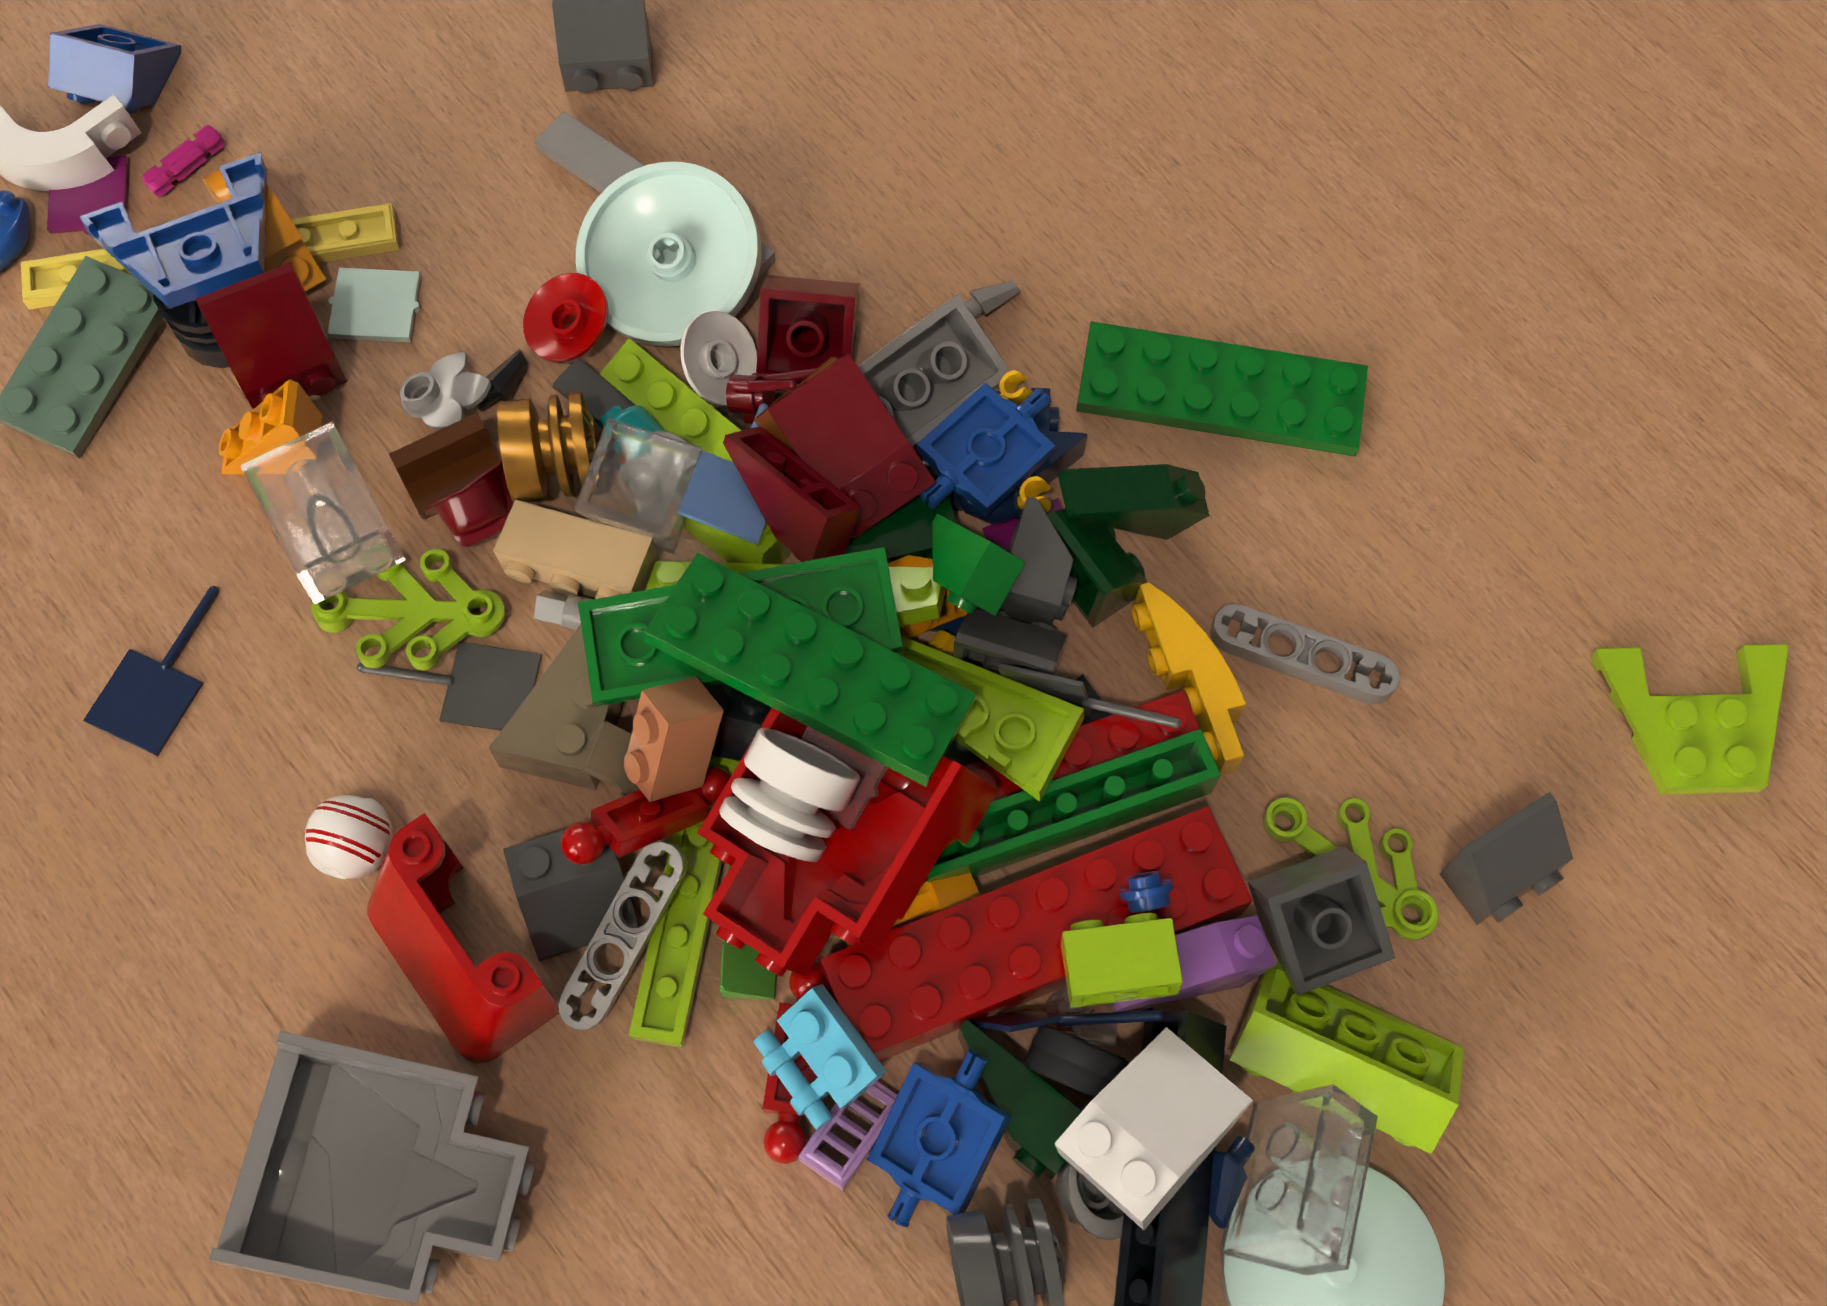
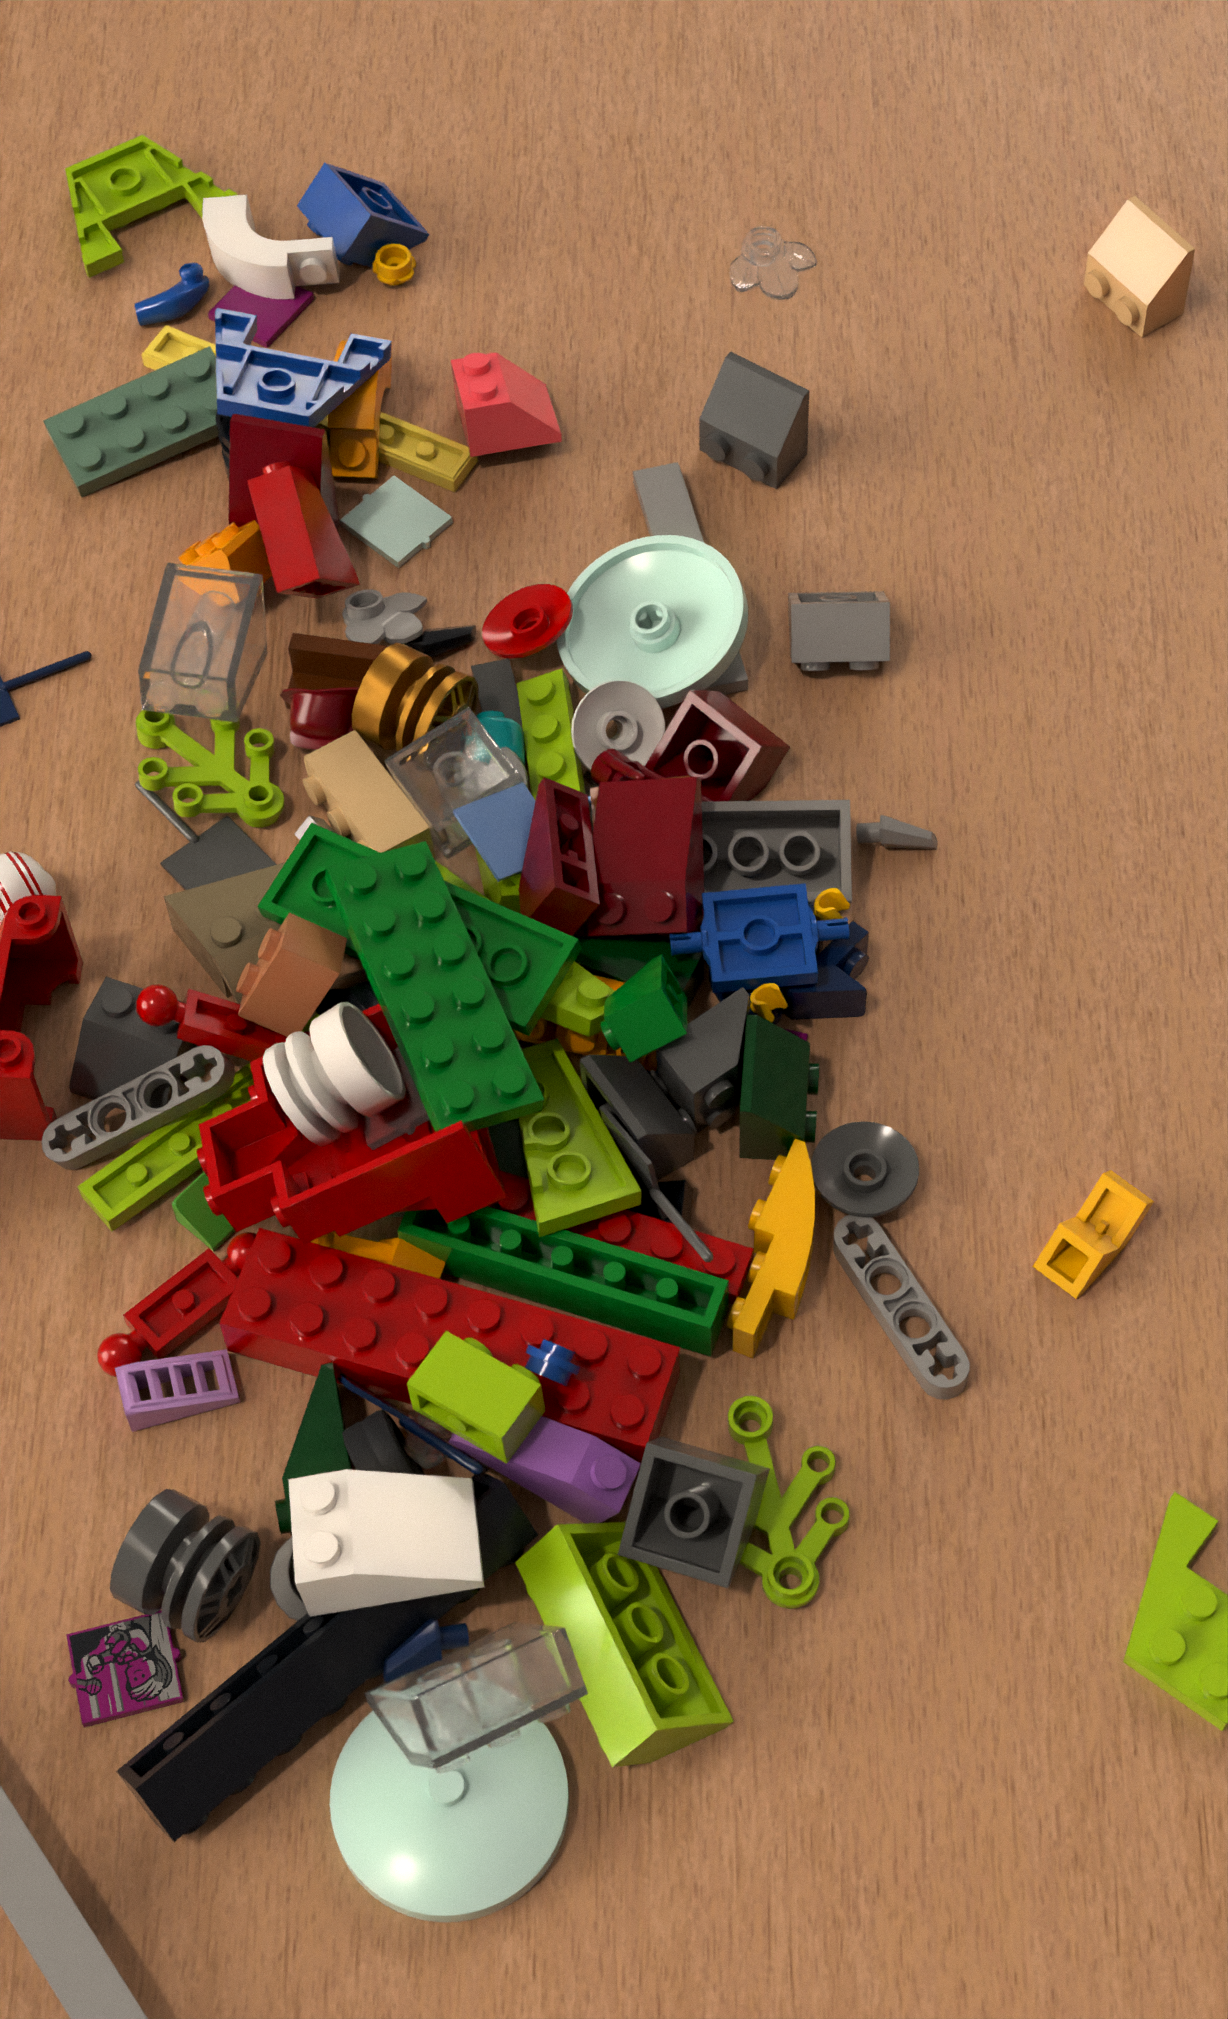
camera: 45 degrees right, 10 degrees down
dark pink axle [142,125,225,197] -> none
medium azure plate [753,984,887,1130] -> none
blue plate [867,1049,1012,1227] -> none
dark green slope [1057,464,1210,540] -> none
green plate [1076,321,1368,456] -> none
dark grey slope [1440,792,1573,925] -> none
none -> red slope [247,461,360,599]
none -> yellow plate [372,244,416,286]
none -> coral slope [451,352,562,457]
none -> light grey slope [788,591,890,671]
none -> dark grey dish [811,1121,919,1217]
none -> yellow slope [1032,1170,1154,1299]

